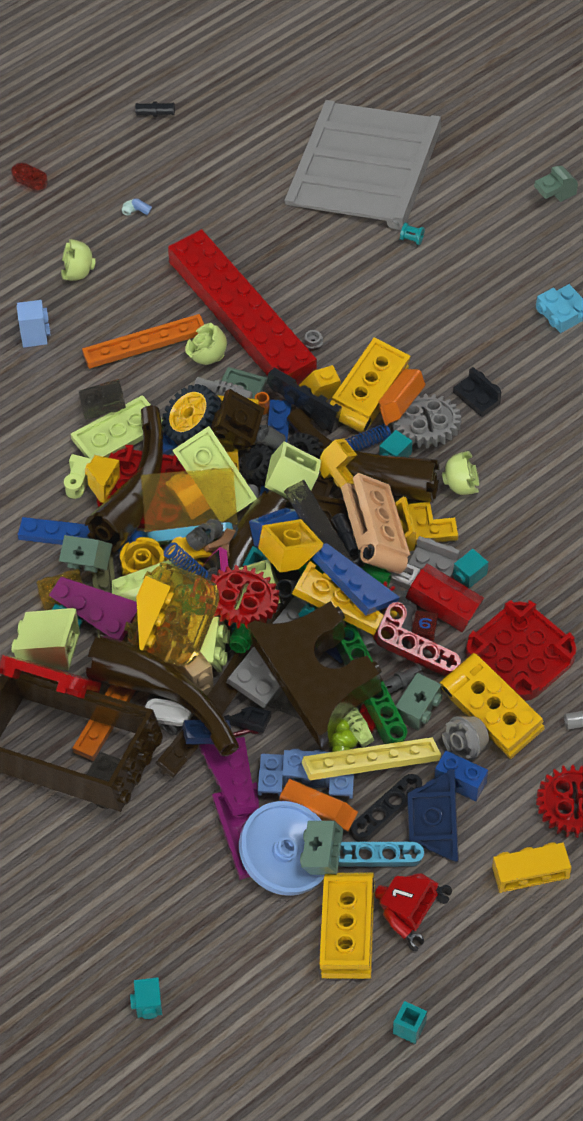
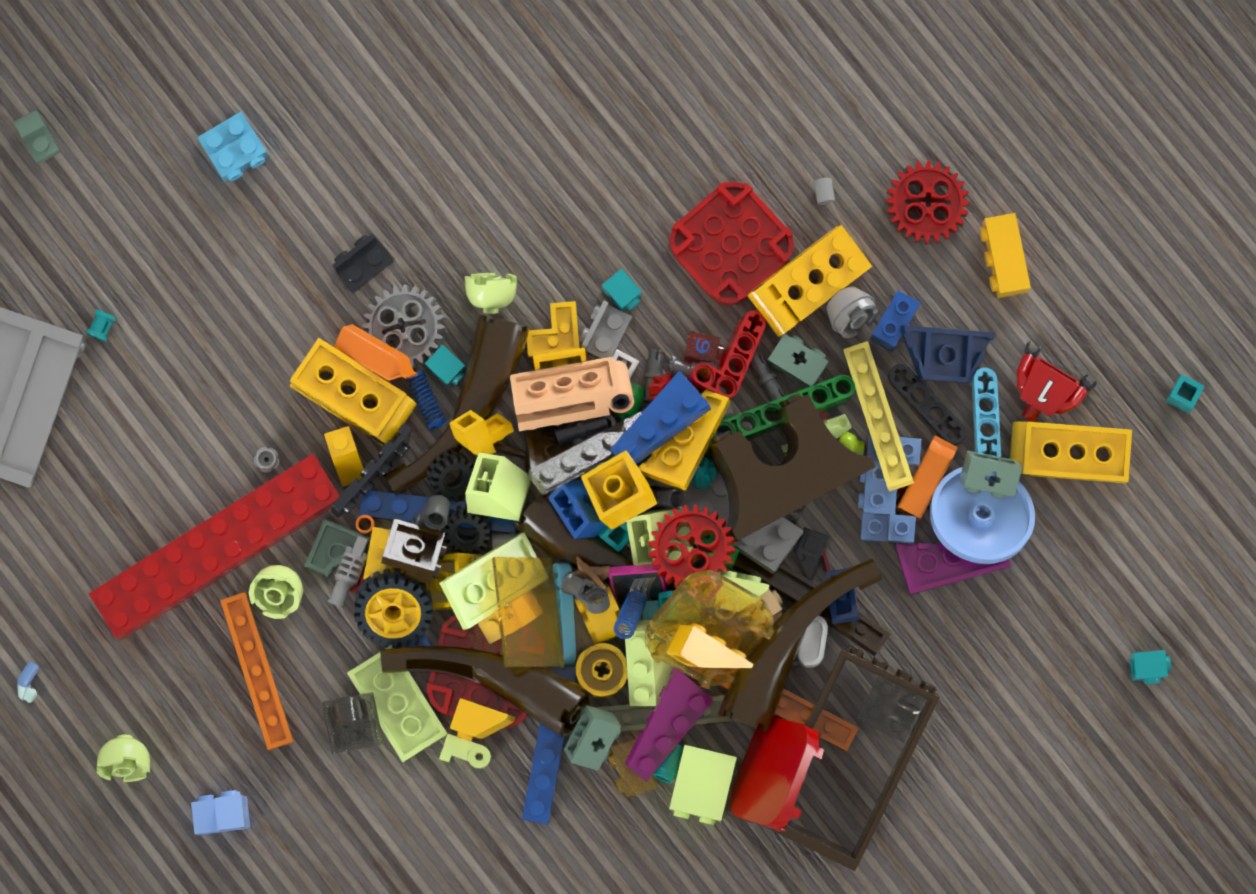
camera: 90 degrees left, 25 degrees up
magenta wing [199,737,256,815] -> none
red slope [405,563,484,633] -> none

